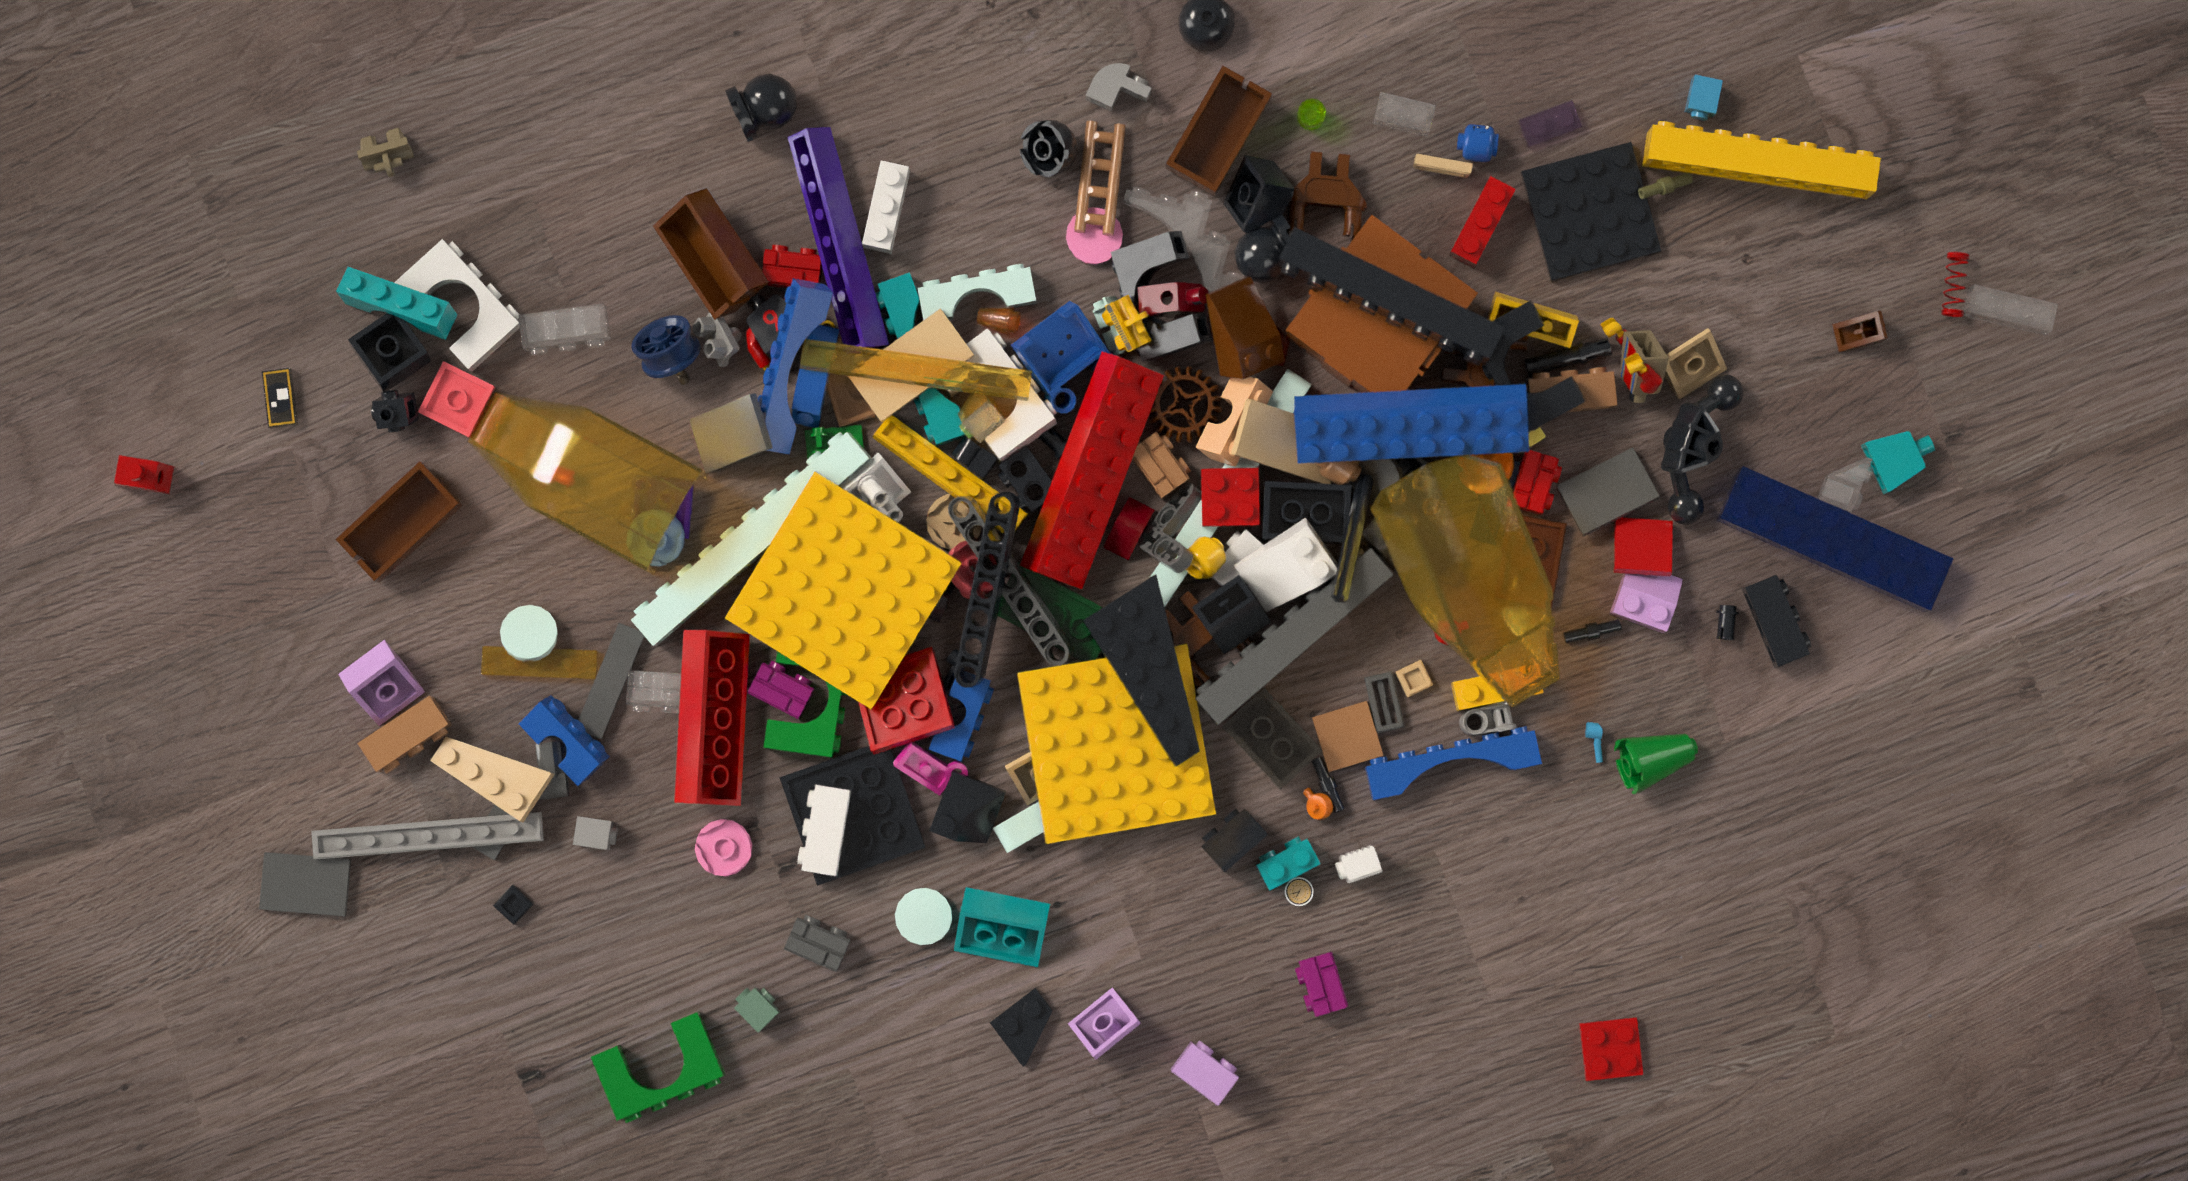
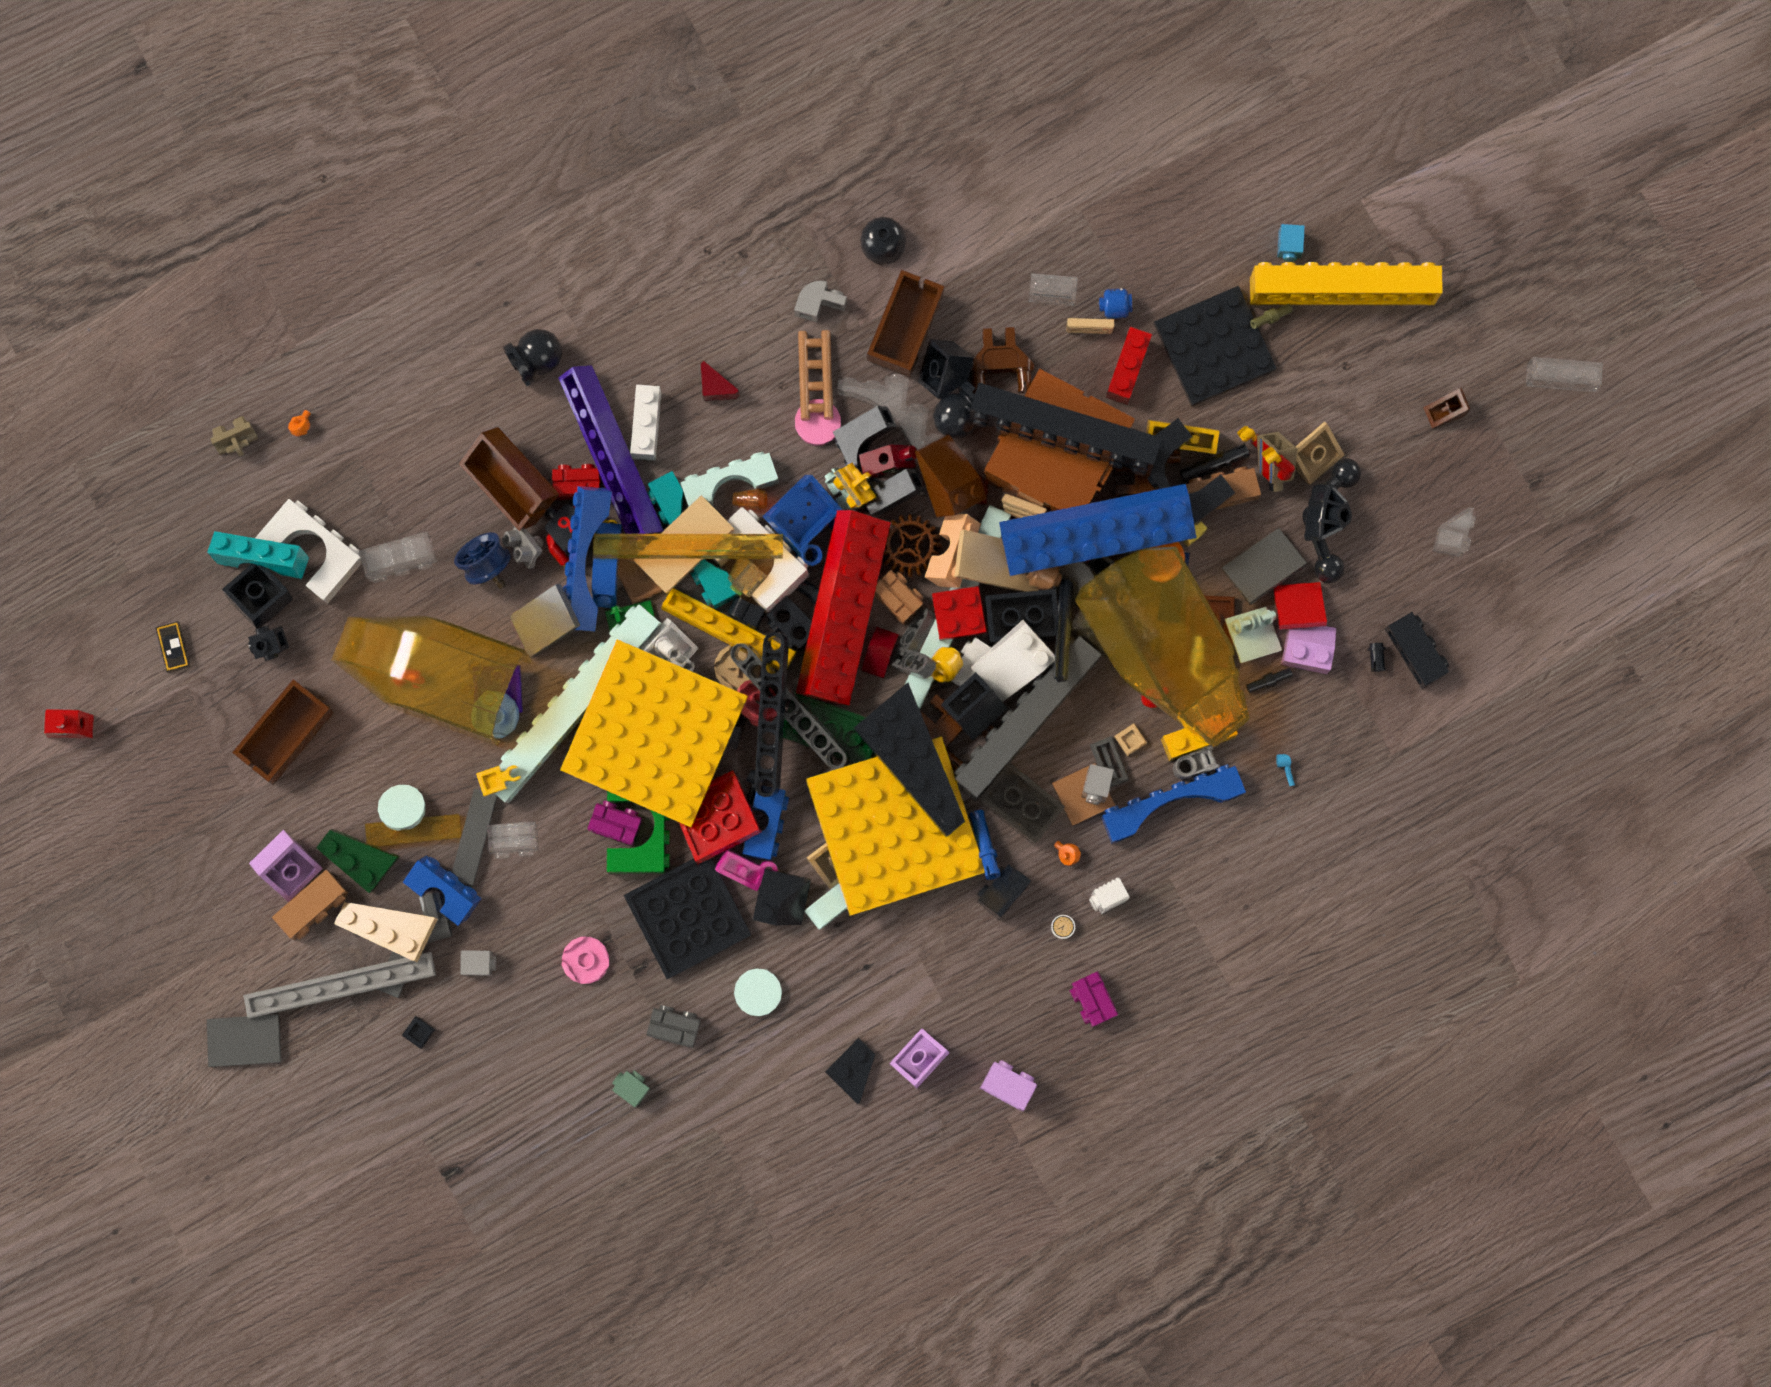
camera: 10 degrees left, 5 degrees down
coral plate [418,361,495,438] -> none
green arch [591,1011,726,1123] -> none
red brick [674,630,750,806] -> none
white brick [797,785,851,876] -> none
teal slope [954,887,1050,967] -> none
black cylinder [1020,120,1077,177] -> none
teal brick [1256,836,1321,891] -> none
clear neon green wheel [1297,98,1326,131] -> none
black bar [1311,757,1345,813] -> none
red brick [1509,450,1562,515] -> none
clear purple plate [1518,100,1582,148] -> none
red plate [1579,1017,1643,1081] -> none
green cone [1614,734,1698,794] -> none
clear blue brick [1716,466,1954,613] -> none
teal torso [1861,431,1935,494] -> none
red piece [1941,252,1970,317] -> none
none -> orange piece [288,410,311,436]
none -> dark green wing [316,829,400,893]
none -> yellow plate [476,765,521,796]
none -> dark red slope [701,361,740,401]
none -> blue pin [969,810,1001,880]
none -> tan tile [1002,494,1047,518]
none -> light grey brick [1081,764,1114,805]
none -> light aqua hinge [1225,607,1282,663]

